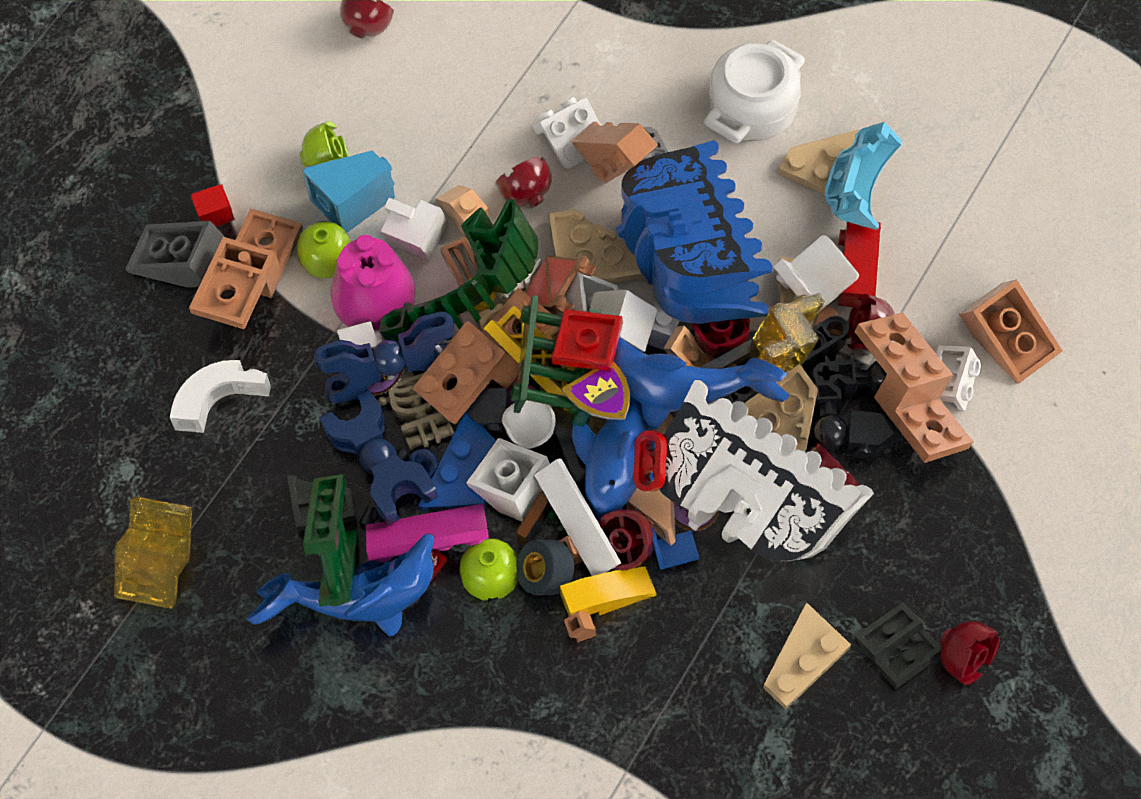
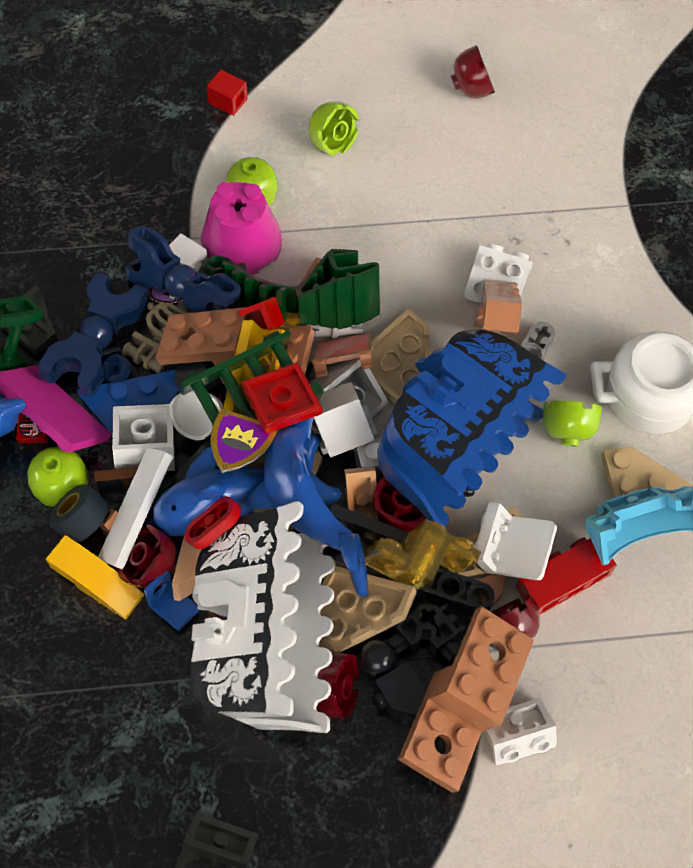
camera: 50 degrees right, 0 degrees up
dark grey slope [125,221,224,287] -> none
white arch [170,360,271,433] -> none
nougat bracket [189,208,303,329] -> none
dark azure slope [302,150,395,233] -> none
white plate [381,198,448,261] -> none
light nougat slope [436,185,489,239] -> none
dark red cylinder [495,156,552,208] -> none
nougat piece [564,611,596,642] -> none
tan wing [763,602,851,710] -> none
nougat slope [959,279,1063,383] -> none
none -> red panel [239,297,286,331]
none -> lime cylinder [543,401,602,447]

